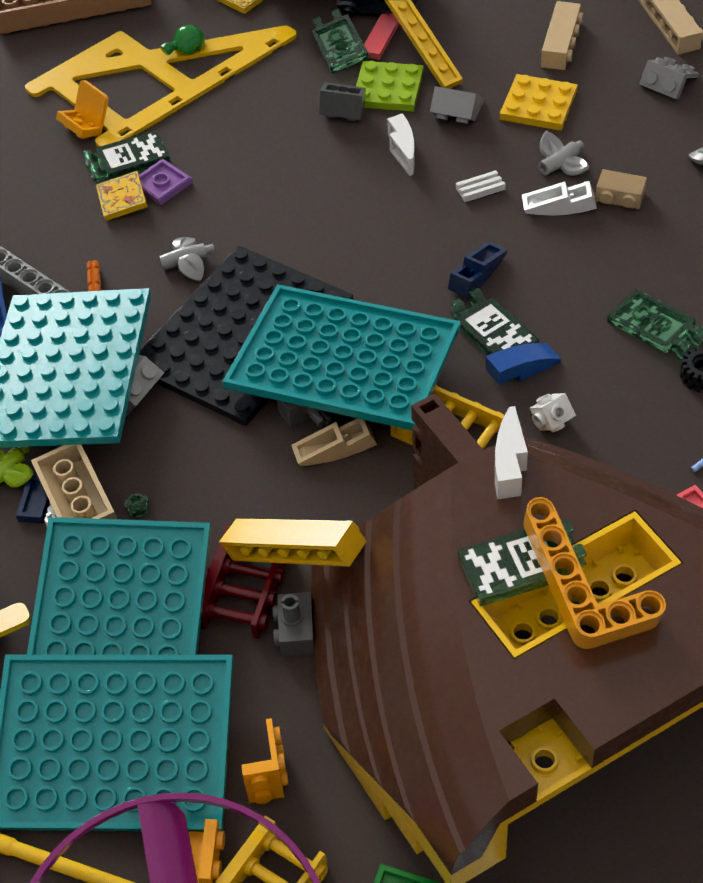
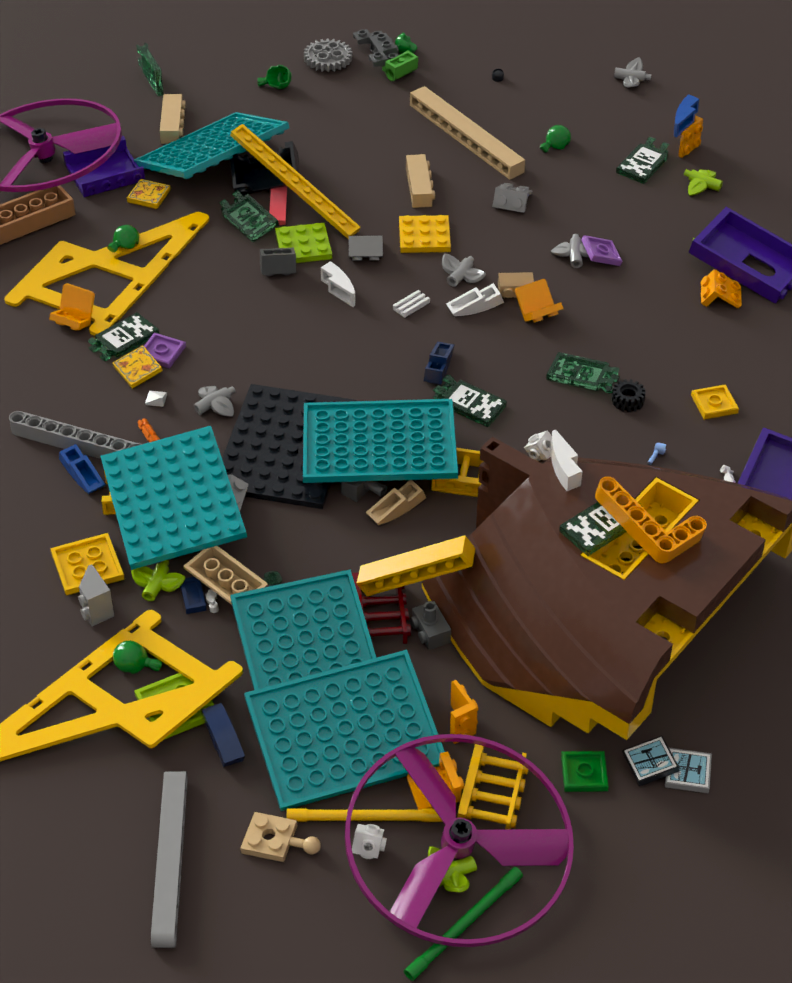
camera: 25 degrees left, 5 degrees down
blue slope [486,343,561,385] -> none
none -> white slope [145,391,167,407]
none -> light orange bracket [515,279,563,323]

